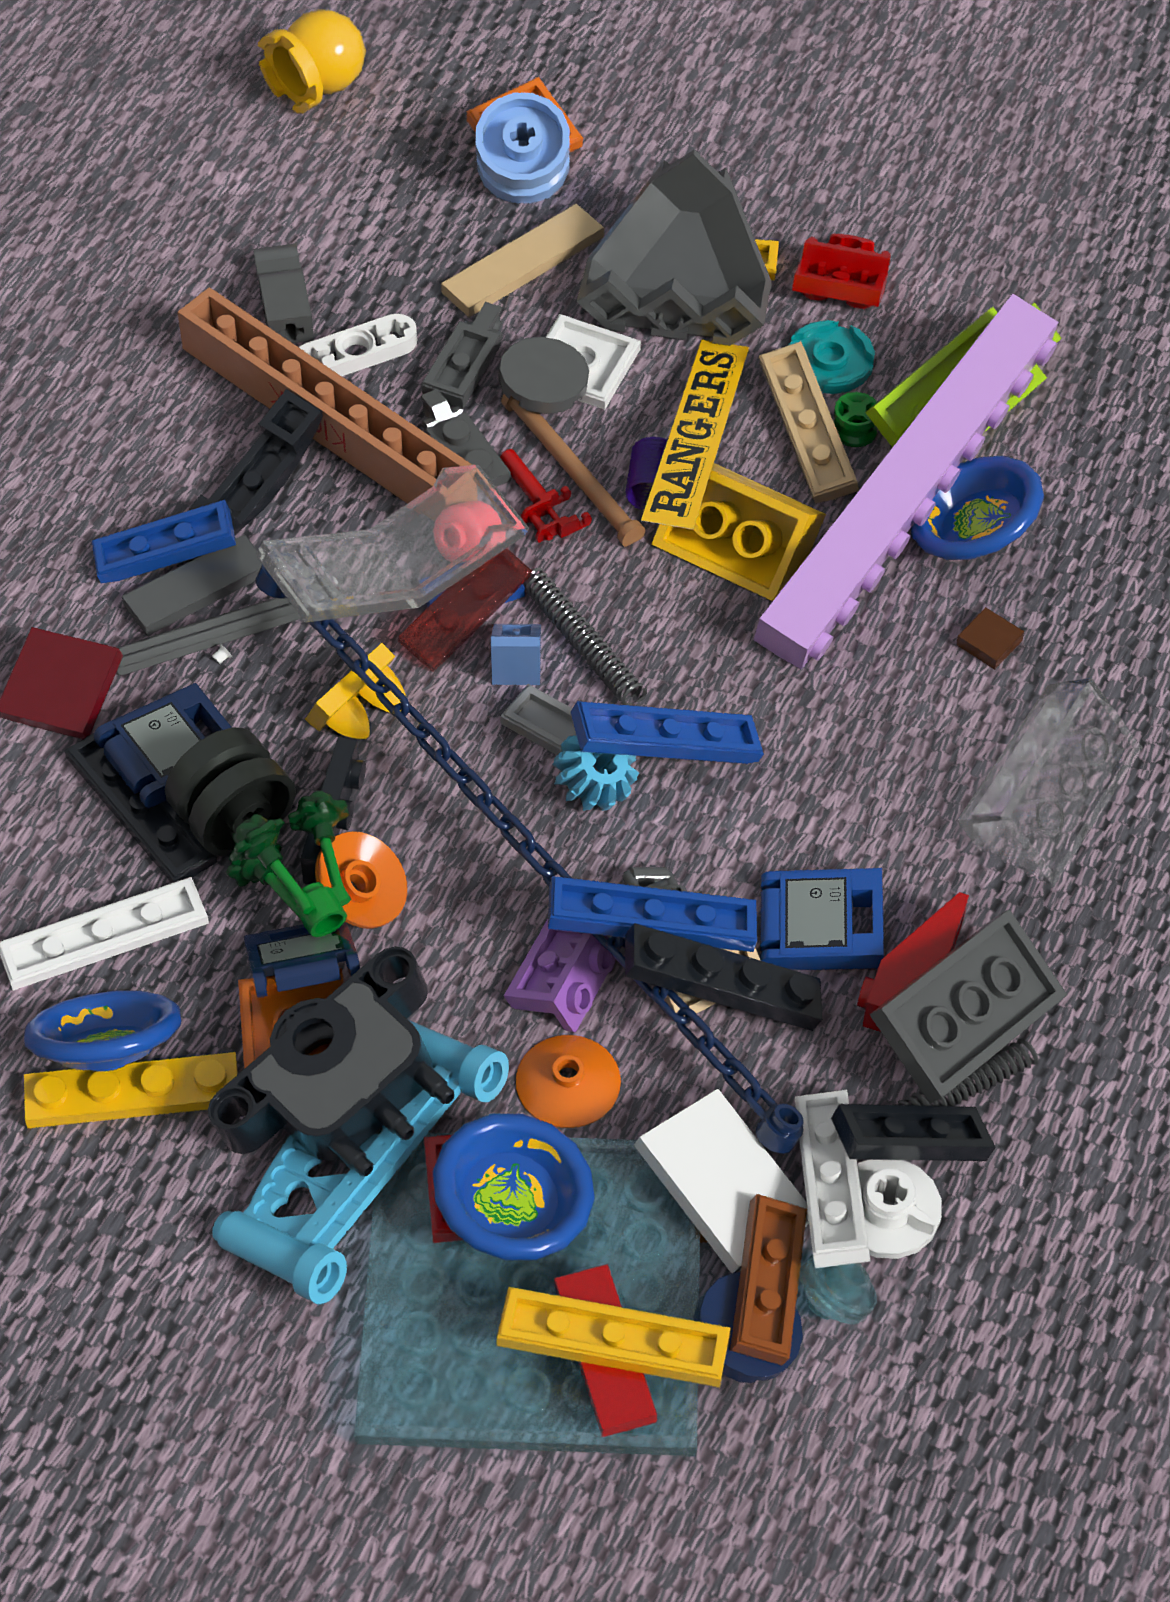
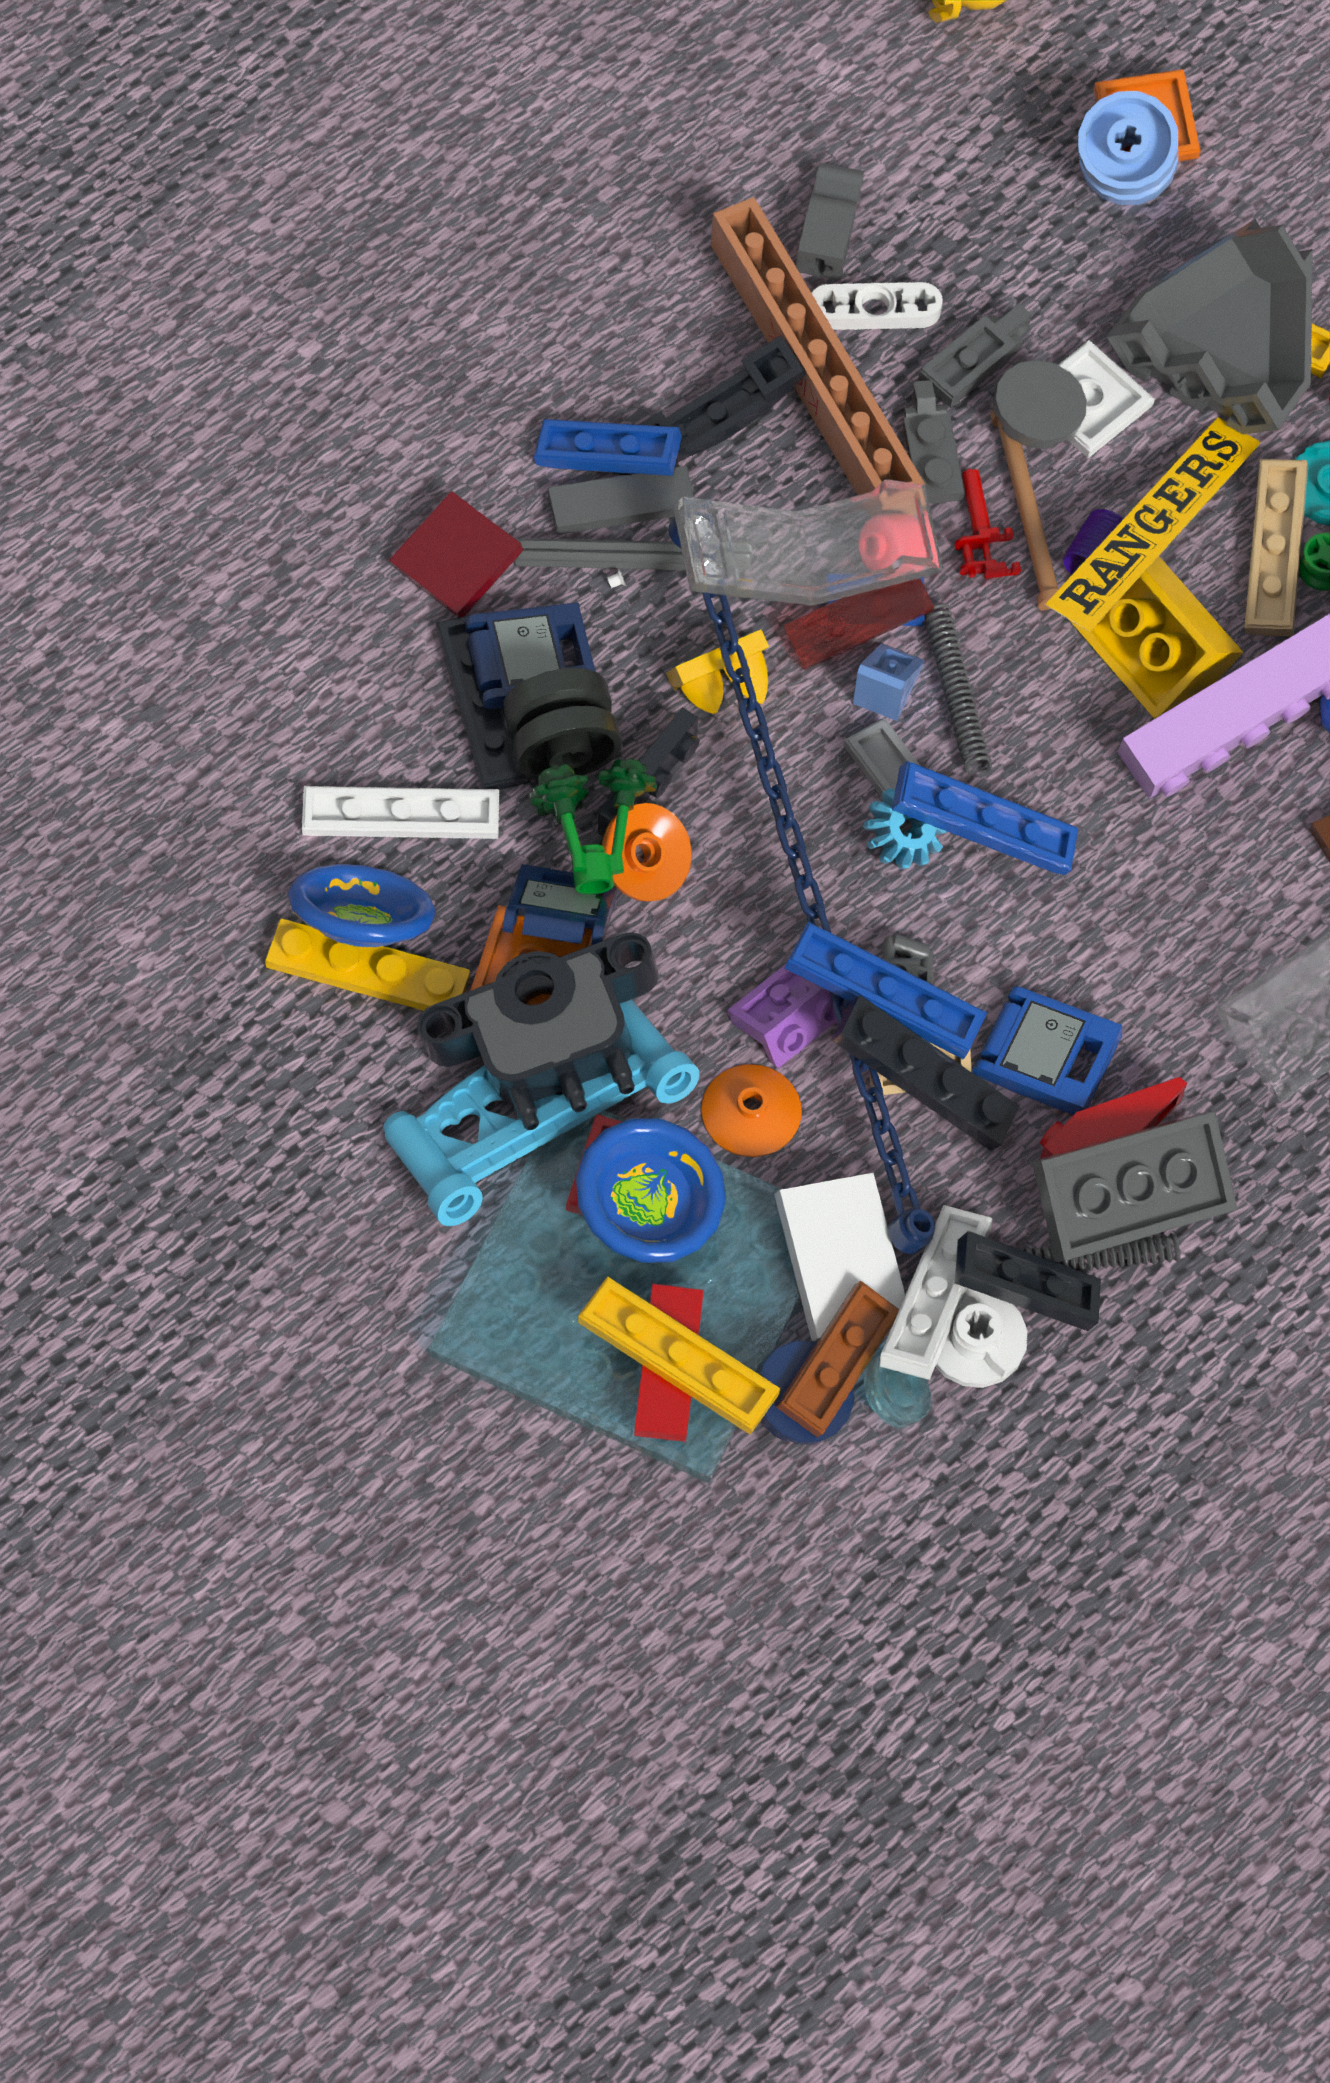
camera: 20 degrees right, 10 degrees up
tan tile [441,204,604,317] -> none

